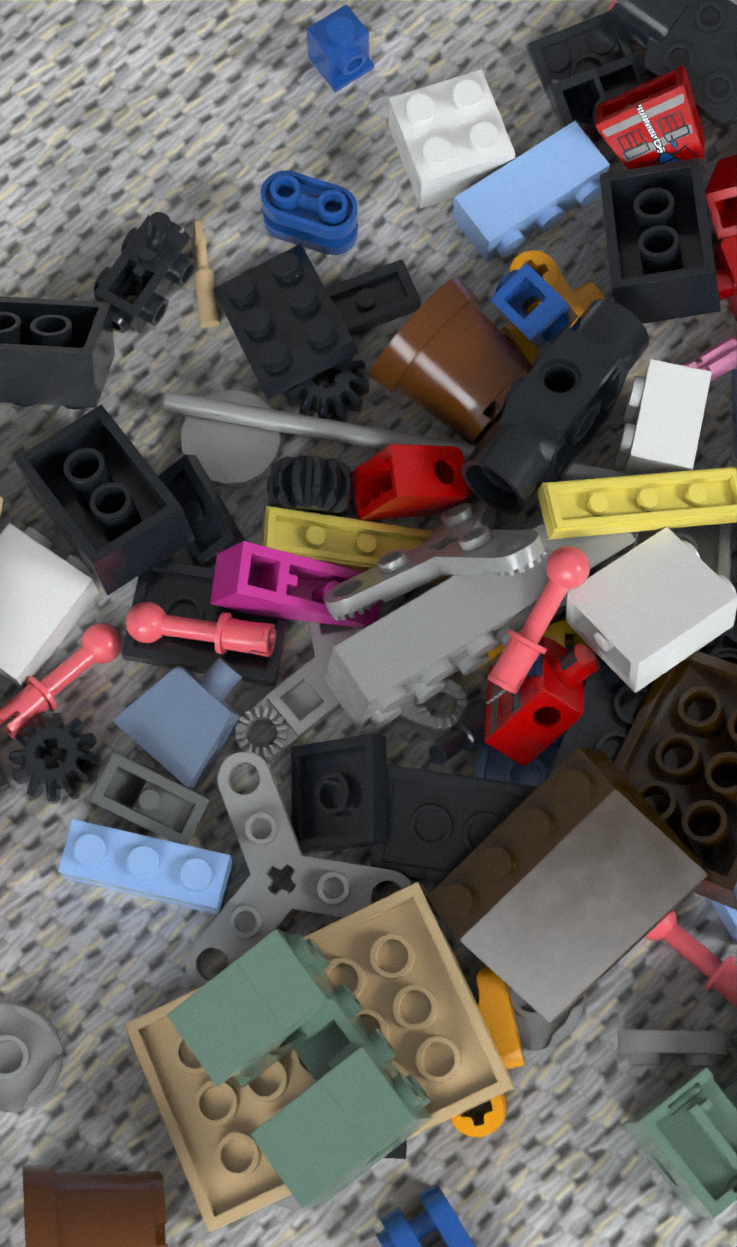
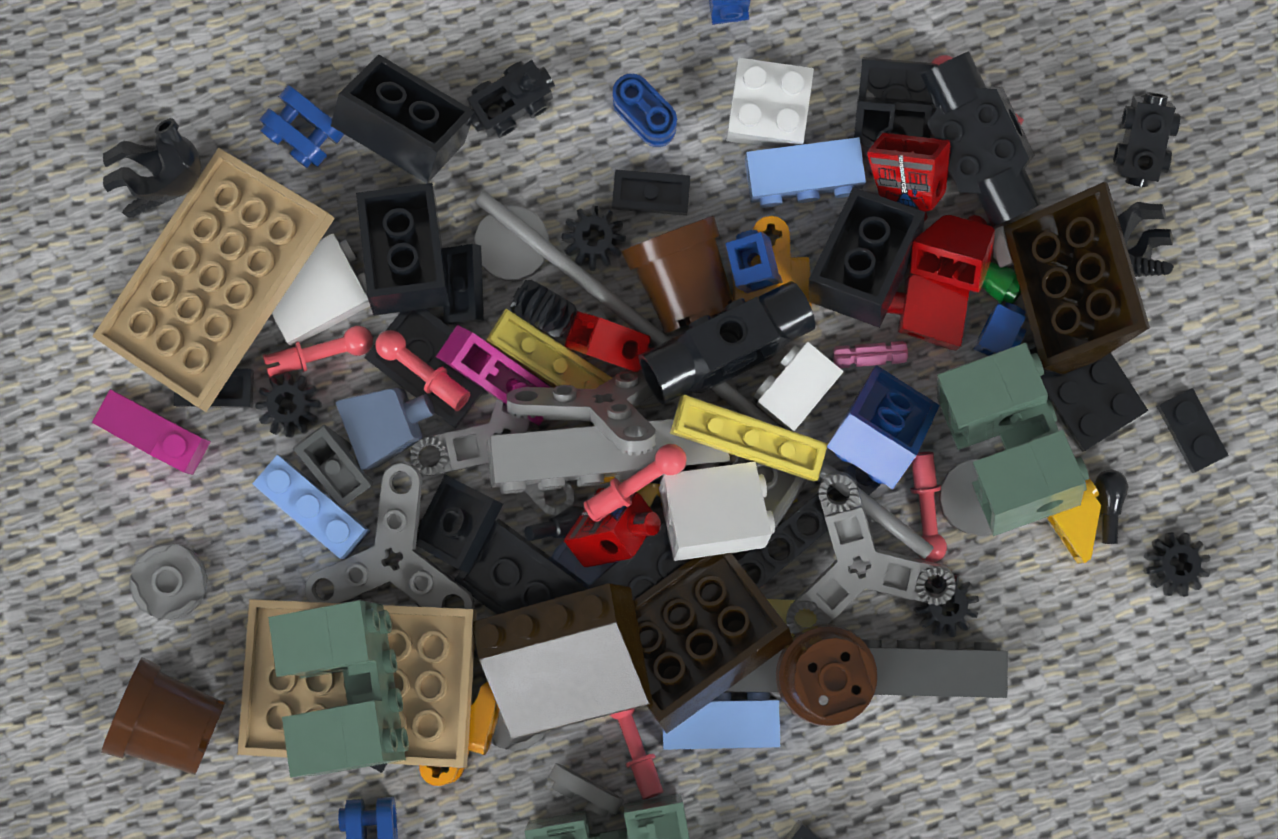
camera: 25 degrees right, 10 degrees up
tan piece [194,221,220,328] -> none
black plate [213,243,359,400] -> none

